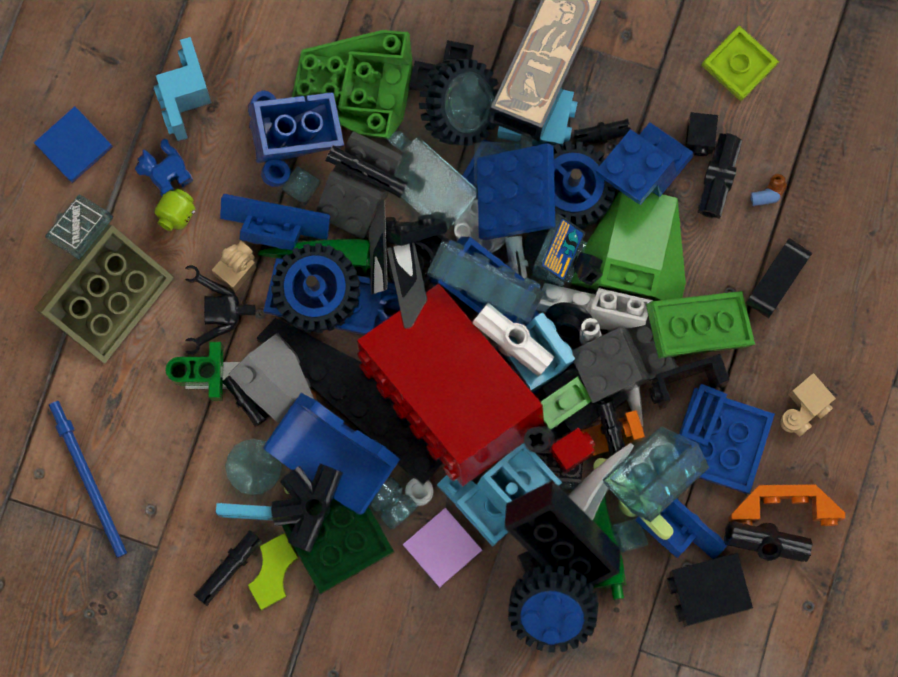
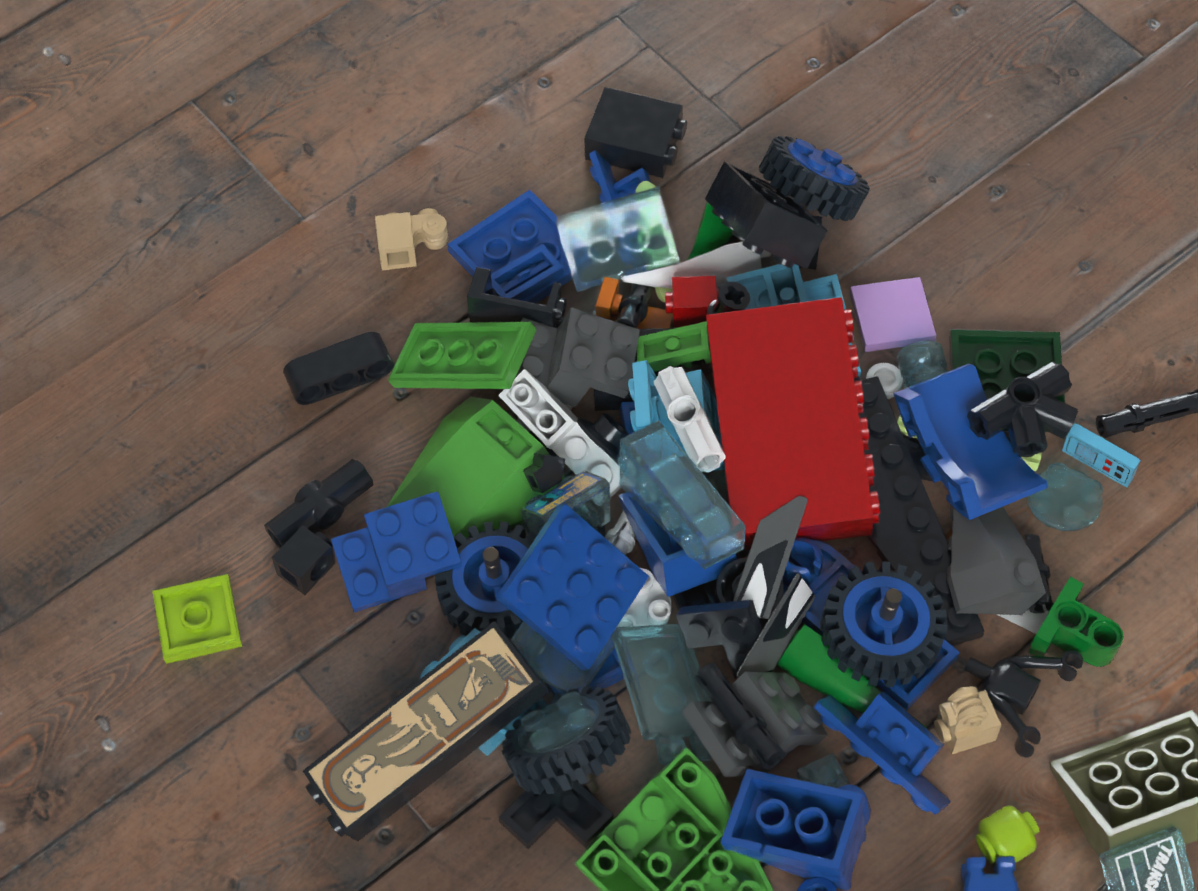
camera: 145 degrees left, 20 degrees down
lime tile [248,533,298,610] -> none
black pin [574,118,631,145] -> none
white pin [580,318,602,345] -> none
clear light blue tile [611,519,648,553] -> none
black piece [724,521,813,562] -> none
orange slope [728,484,845,526] -> none
arm [751,174,787,206] -> none

